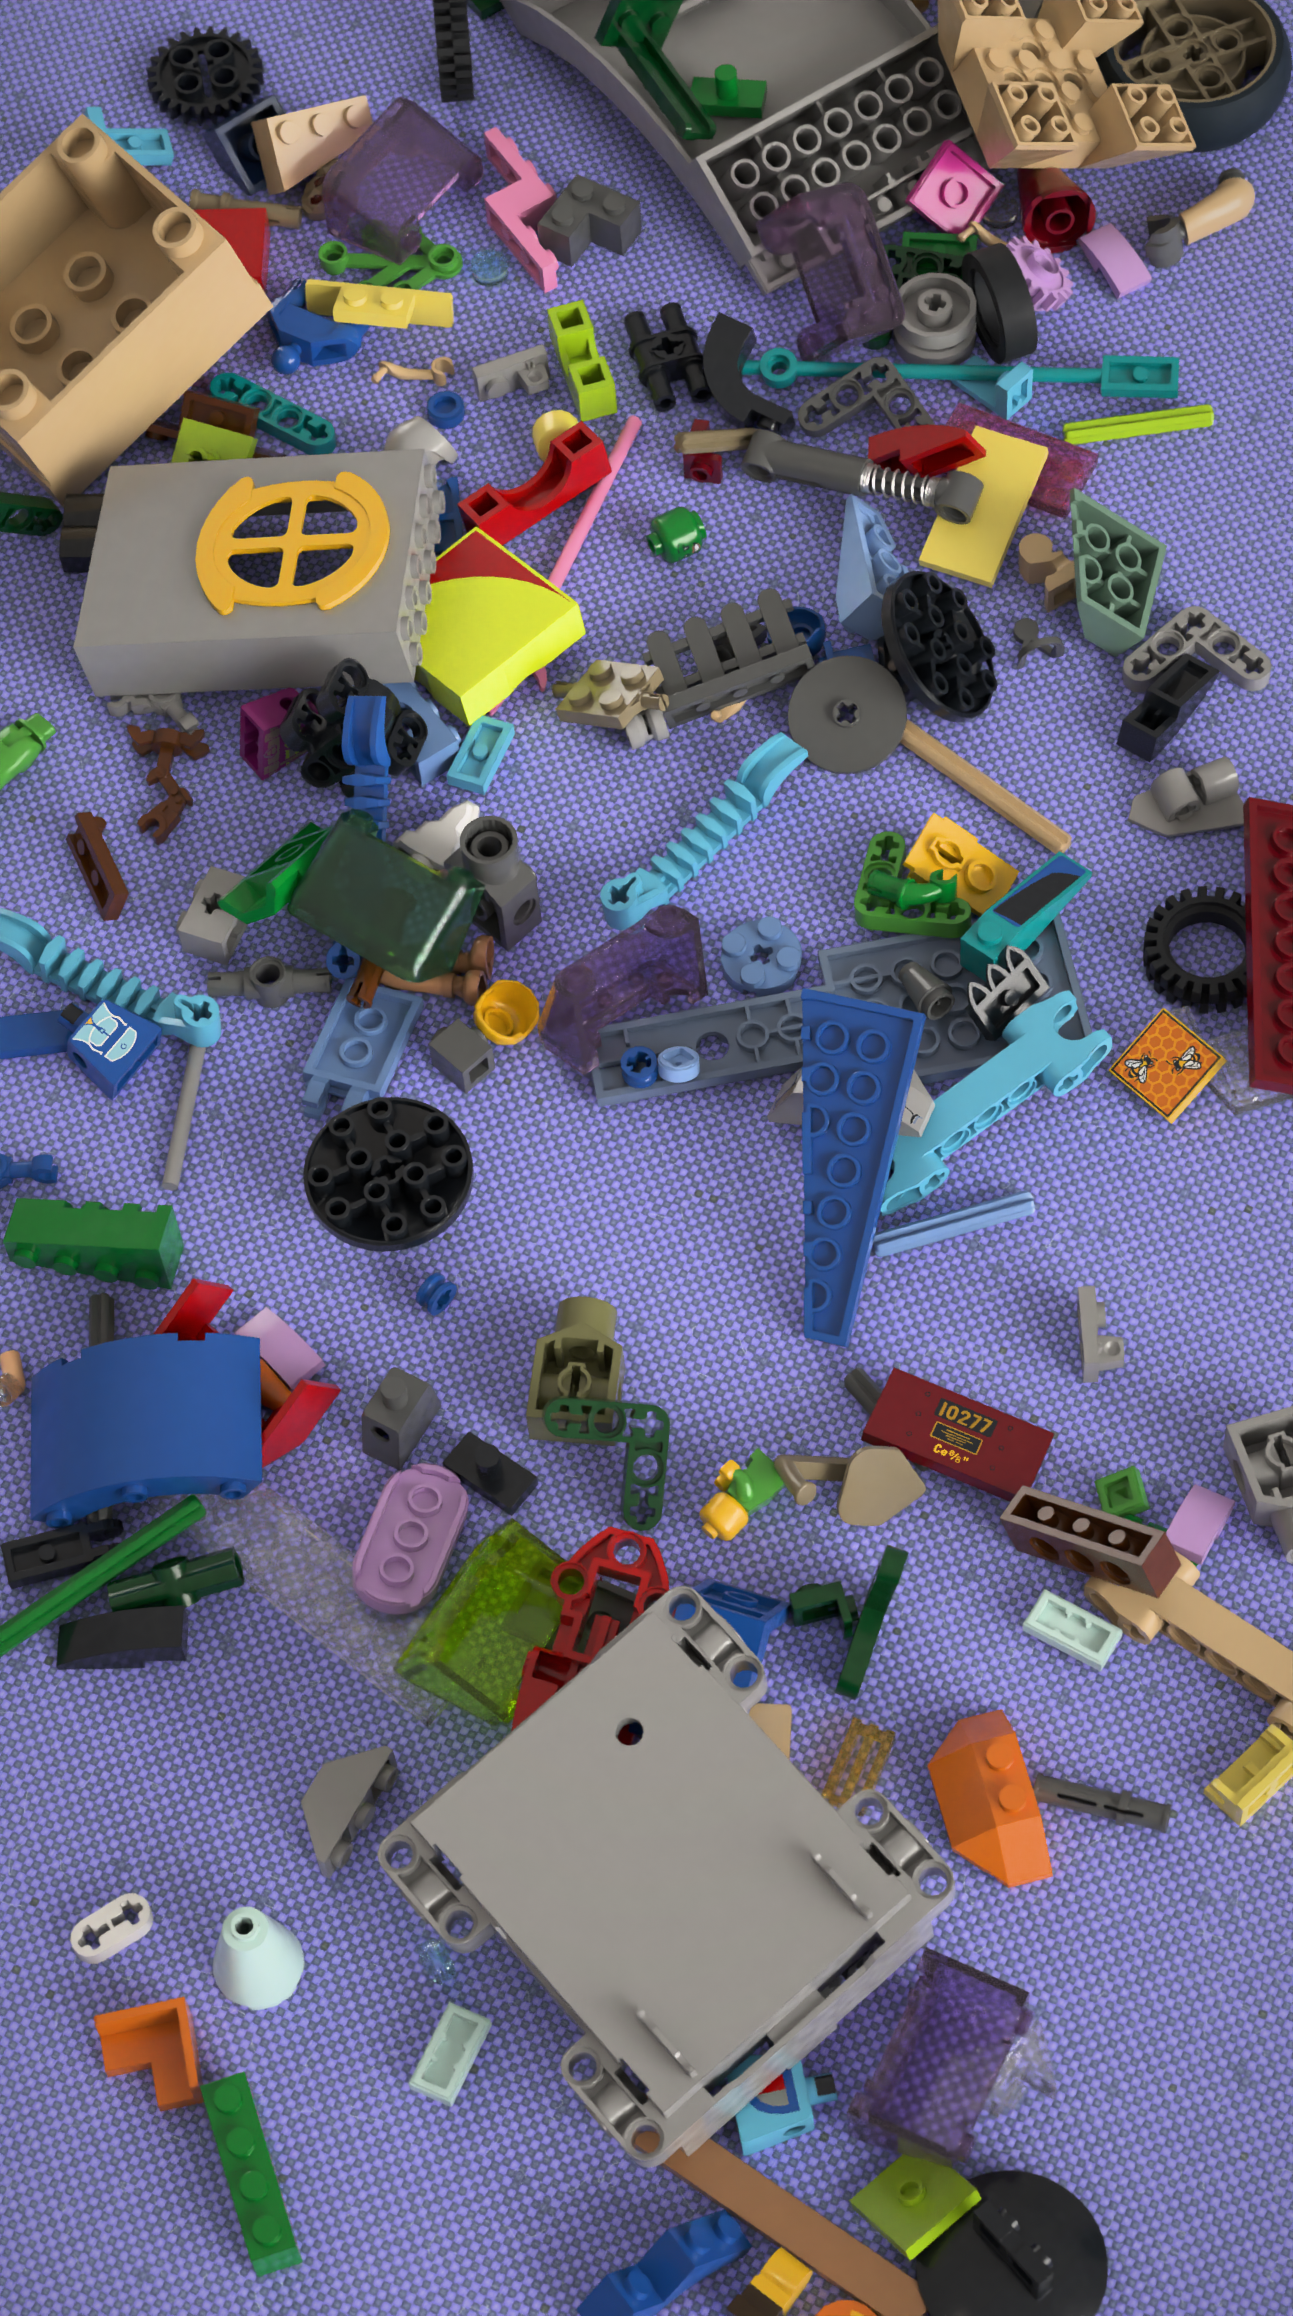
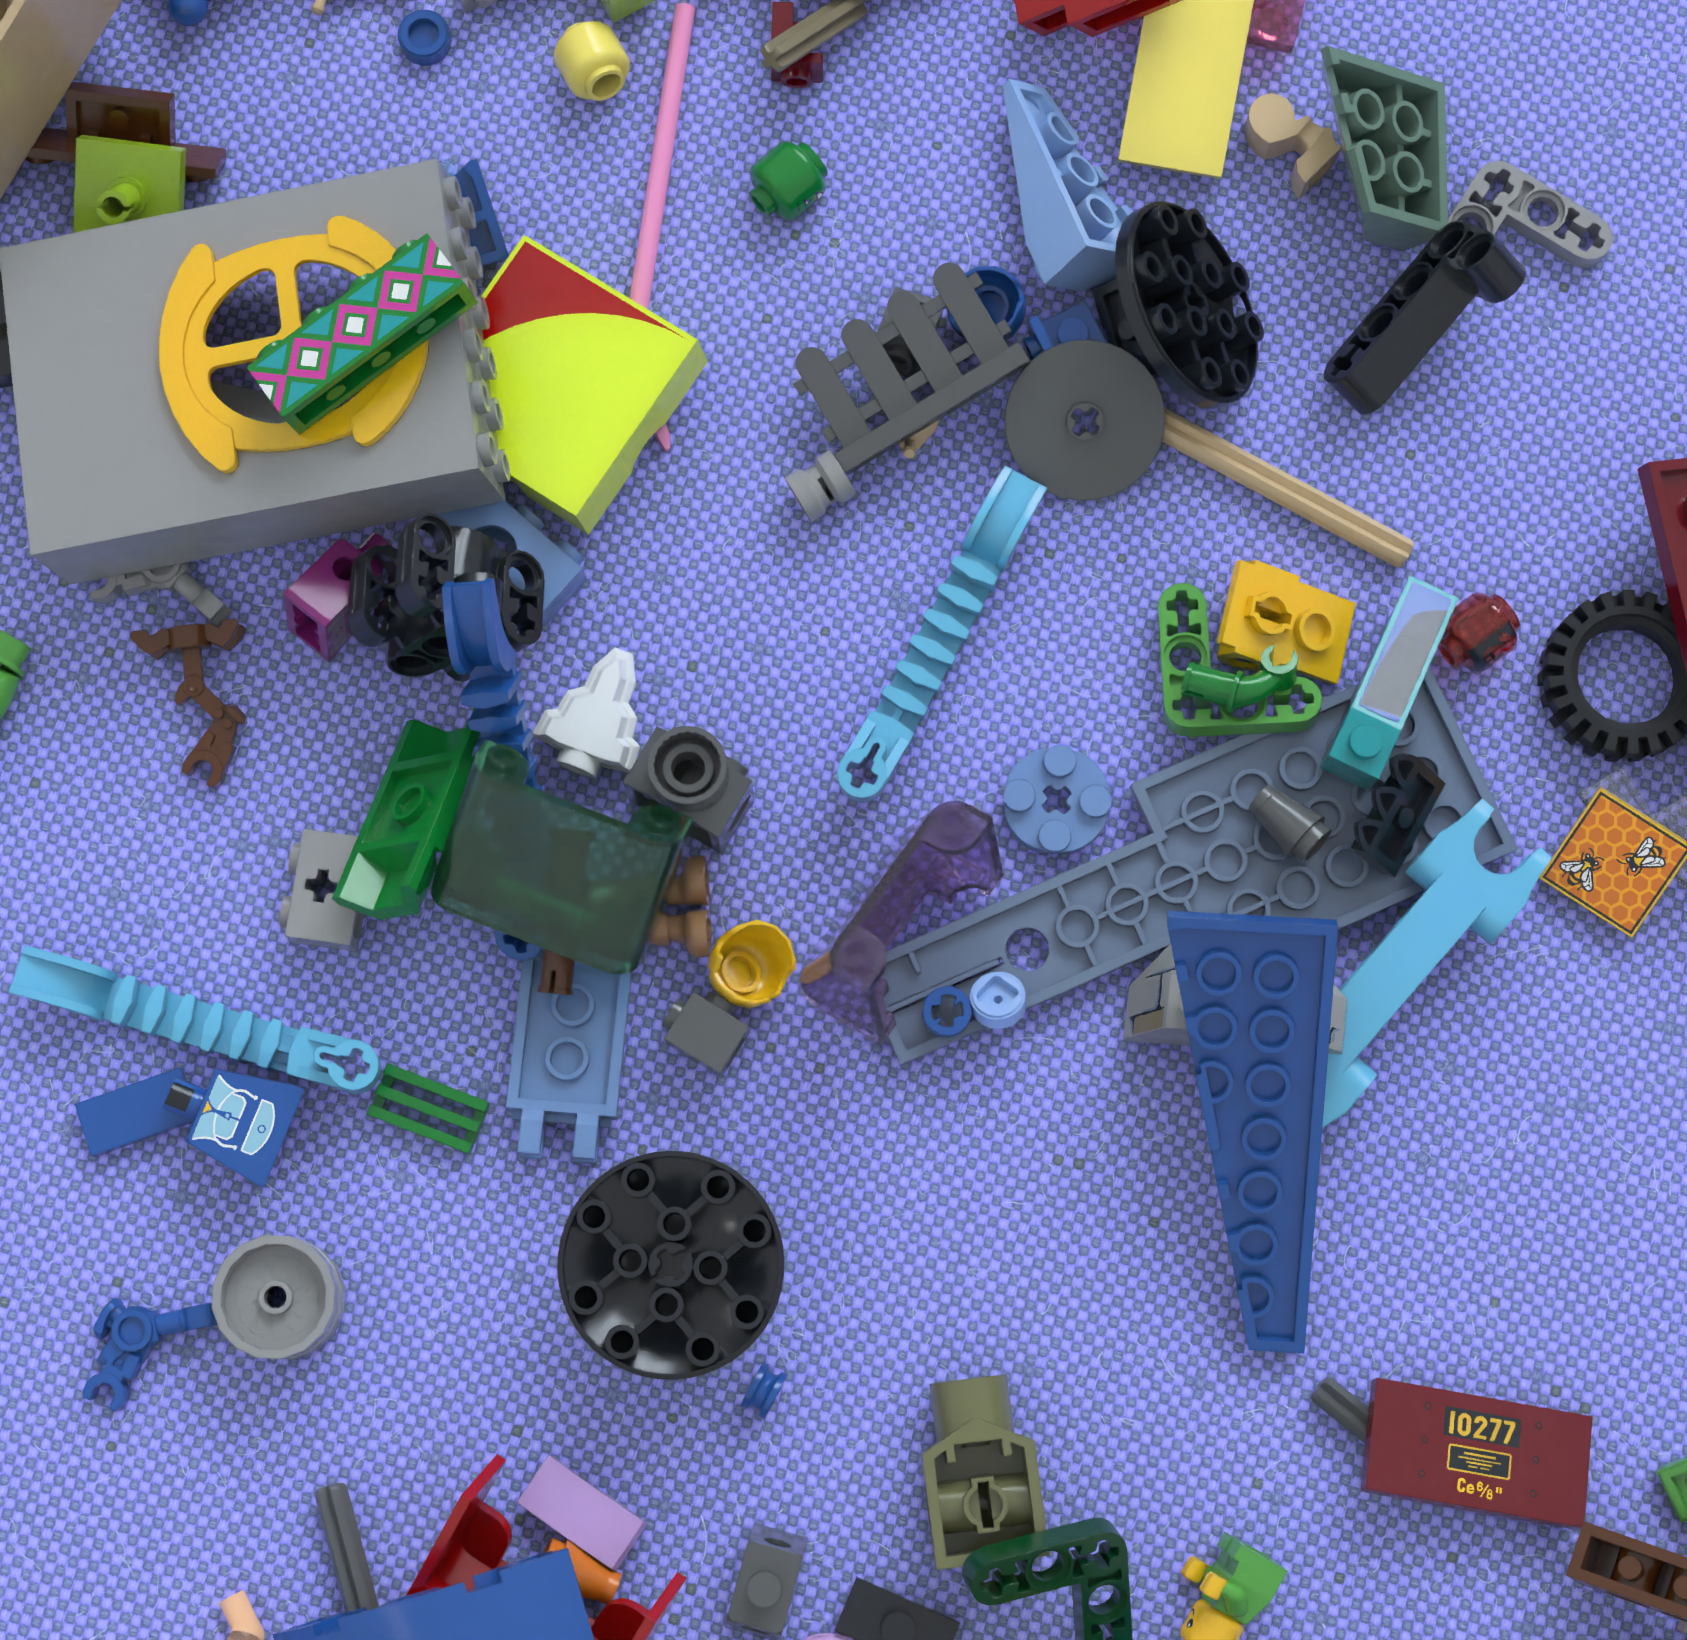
camera: 20 degrees left, 20 degrees up
green wedge [3,1198,184,1290] -> none
reddish brown hinge [66,812,129,921] -> none
light grey bar [162,1044,206,1191] -> none
dark grey pin [207,956,332,1009] -> none
teal beam [210,372,337,455] -> none
light grey helmet [384,416,458,465] -> none
medium azure plate [446,715,515,795] -> none
red arch [457,421,612,546] -> none
dark tan plate [552,659,669,730] -> none
dark grey piece [740,429,984,525] -> none
dark tan piece [774,1446,926,1526] -> none
medium blue axle [872,1190,1035,1257] -> none
dark grey piece [1013,618,1065,670] -> none
light grey hinge [1077,1286,1125,1383] -> none
black slope [1116,653,1219,763] -> none
light grey panel [1128,756,1244,838] -> none
none -> light grey wheel [212,1235,346,1359]
none -> green brick [246,233,478,435]
none -> green tile [366,1063,491,1154]
none -> black beam [1324,220,1526,414]
none -> clear red head [1438,592,1520,672]

